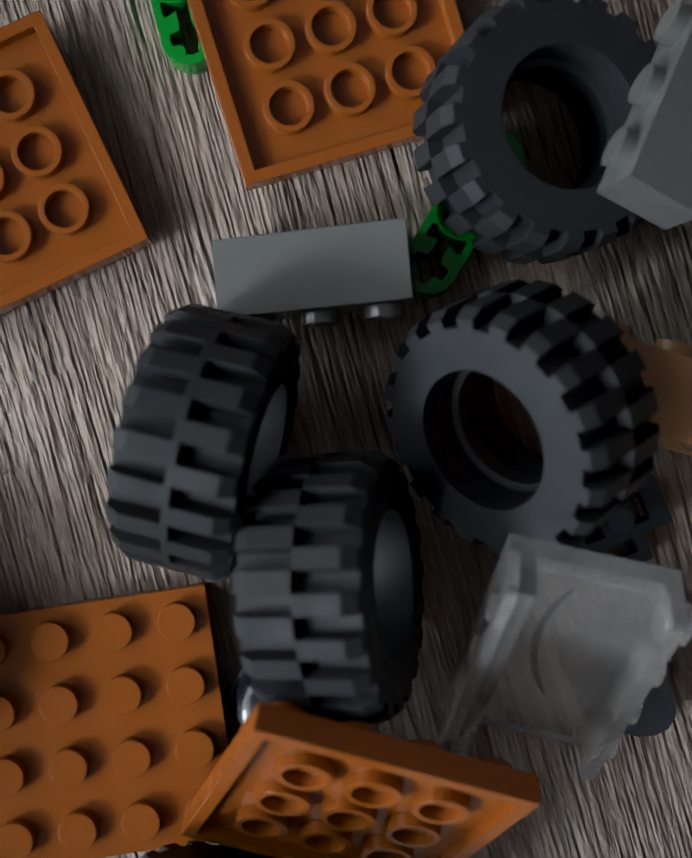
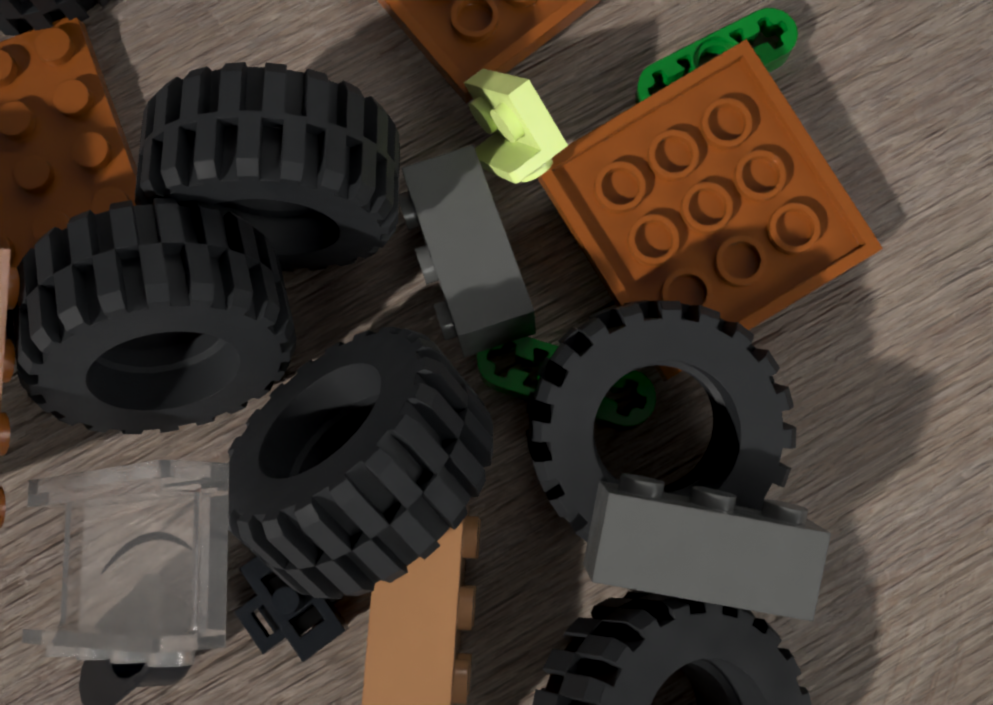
camera: 80 degrees right, 10 degrees down
none -> yellowish green bracket [464,69,568,184]

